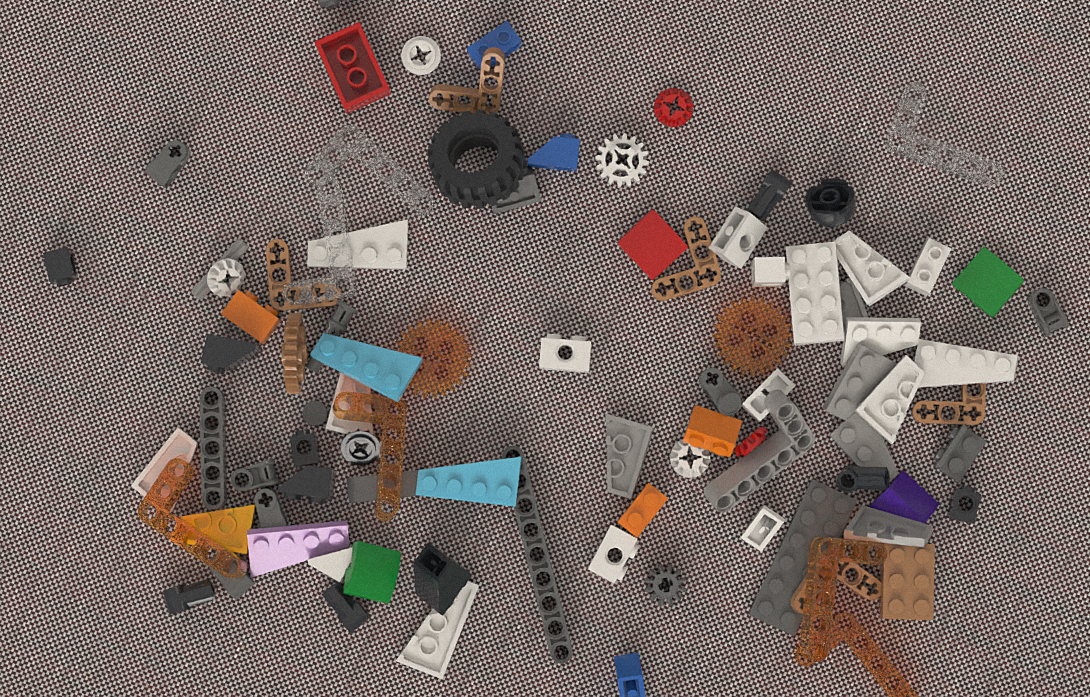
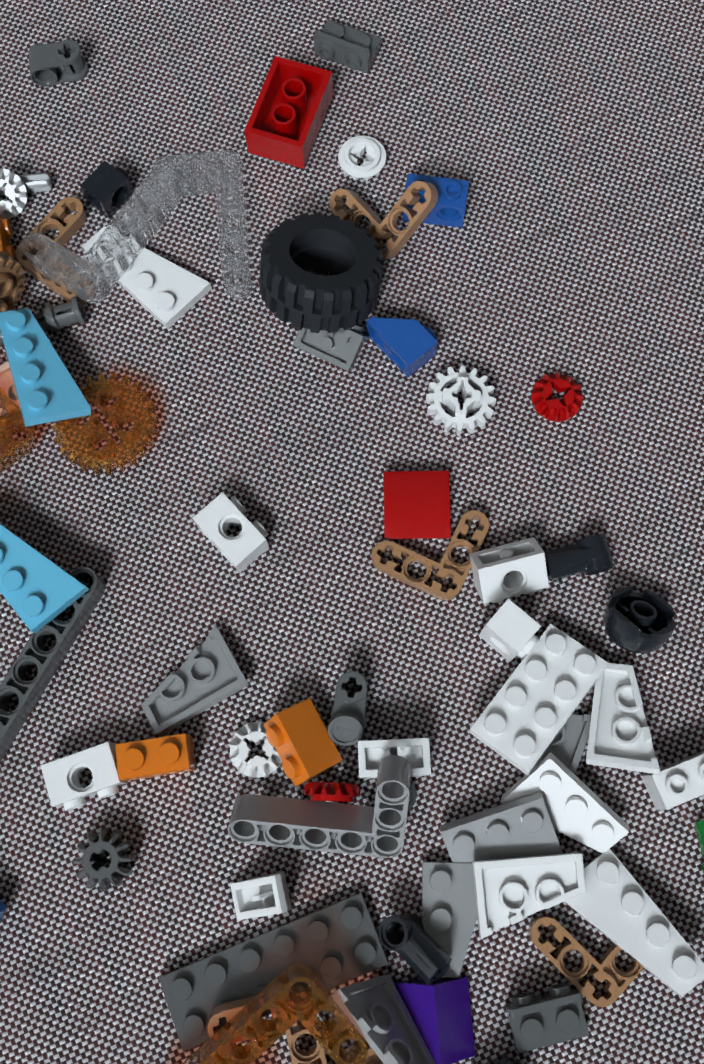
camera: 40 degrees right, 10 degrees down
clear orange gear [712,295,793,377] -> none
none -> black brick [80,161,134,219]

